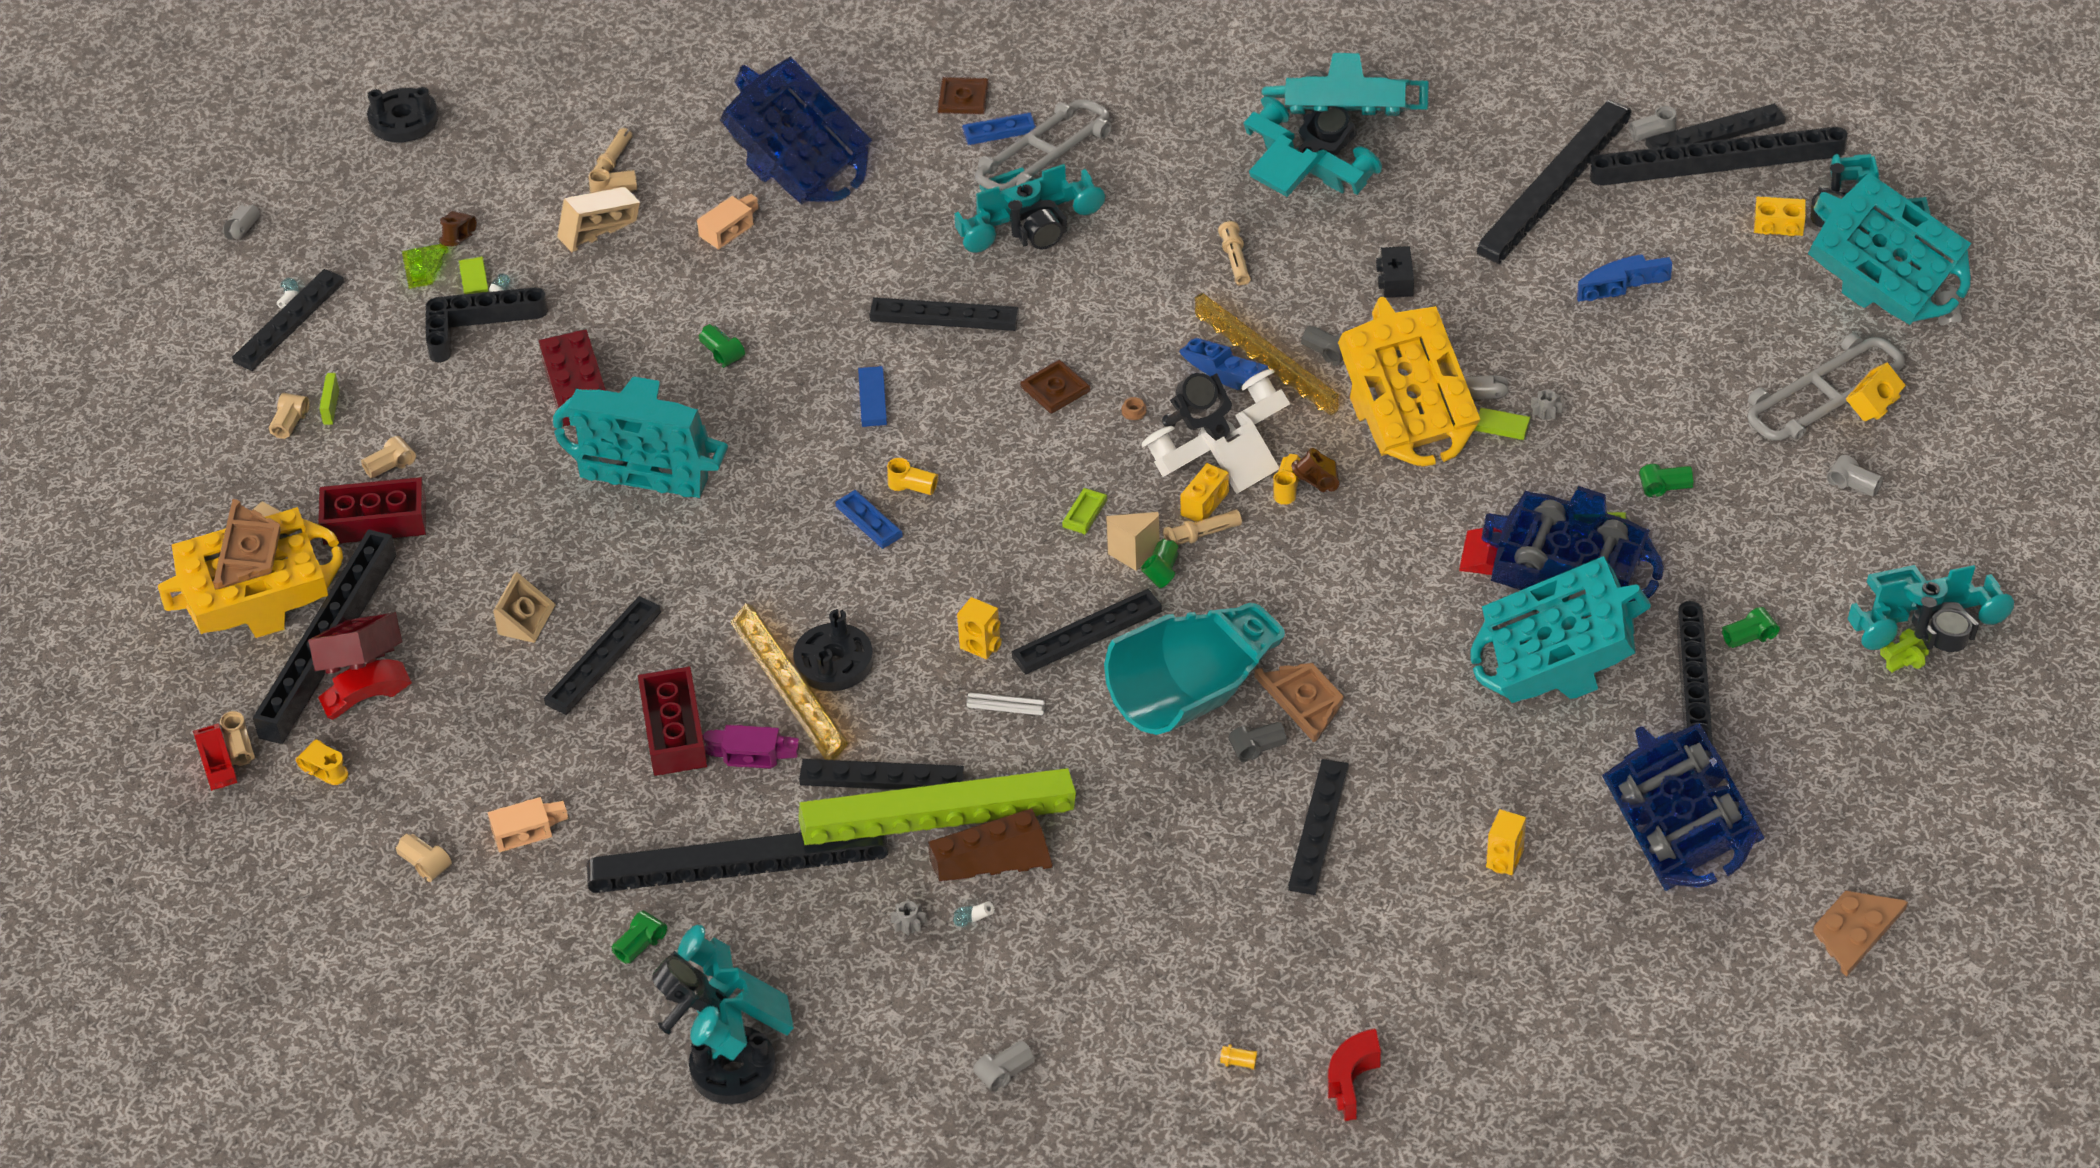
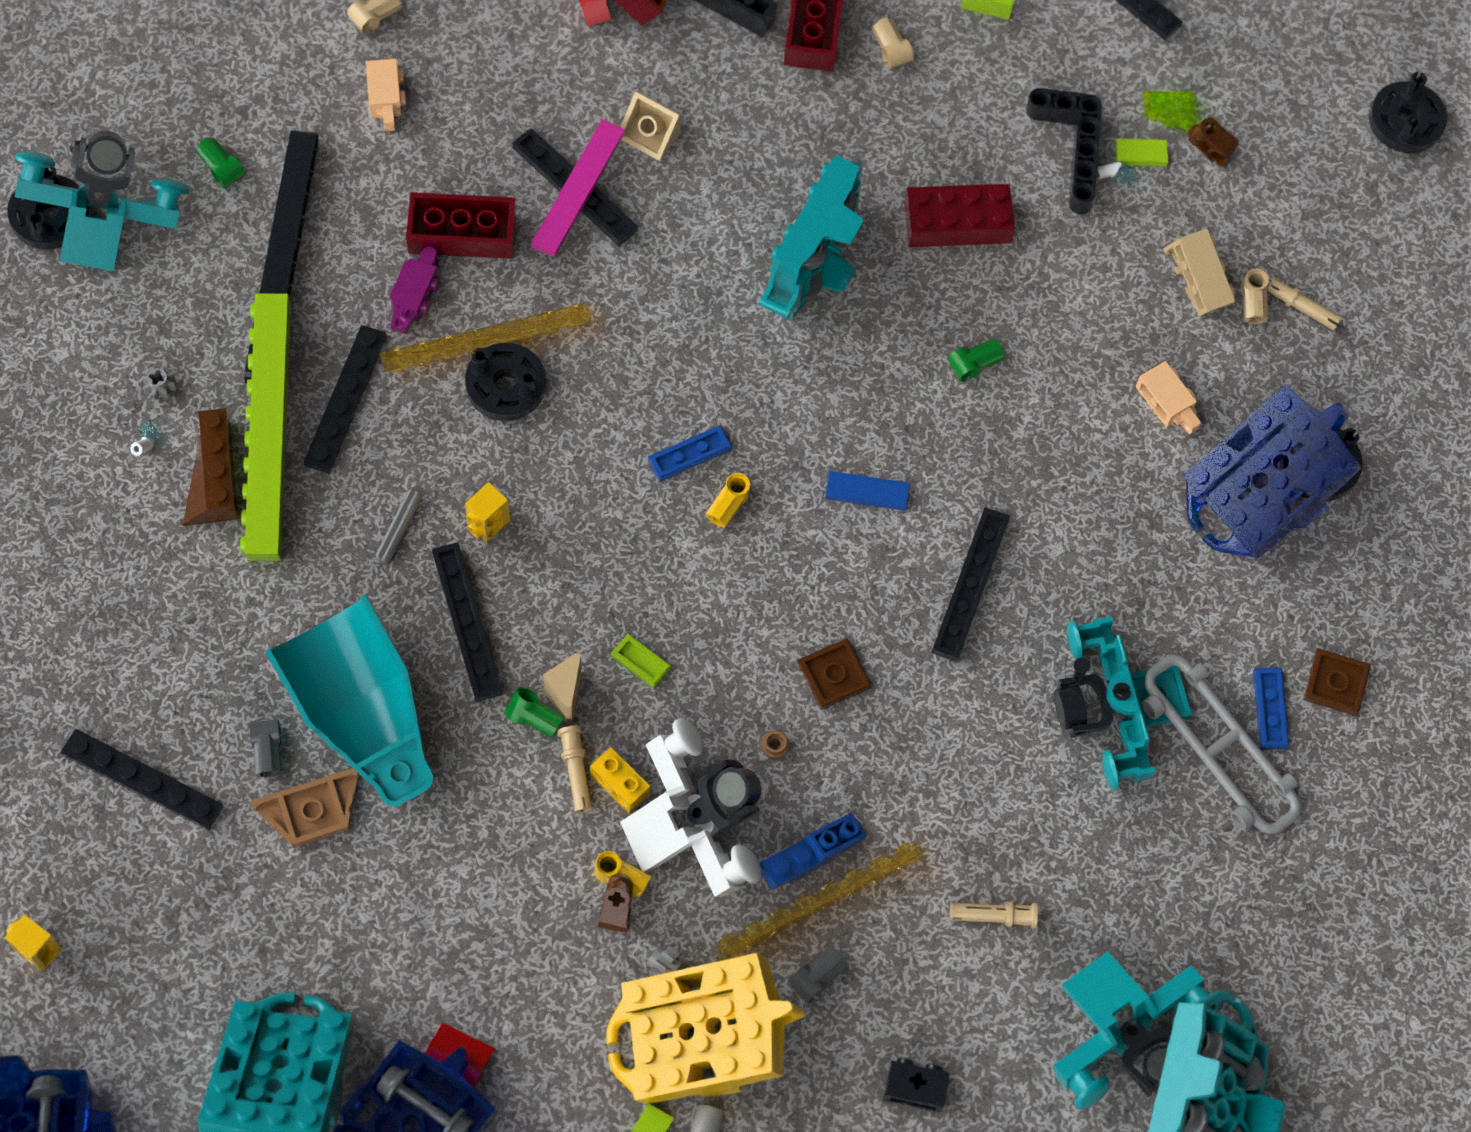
camera: 95 degrees right, 20 degrees up
none -> dark pink tile [531,119,625,257]
none -> light grey gear [646,945,683,977]

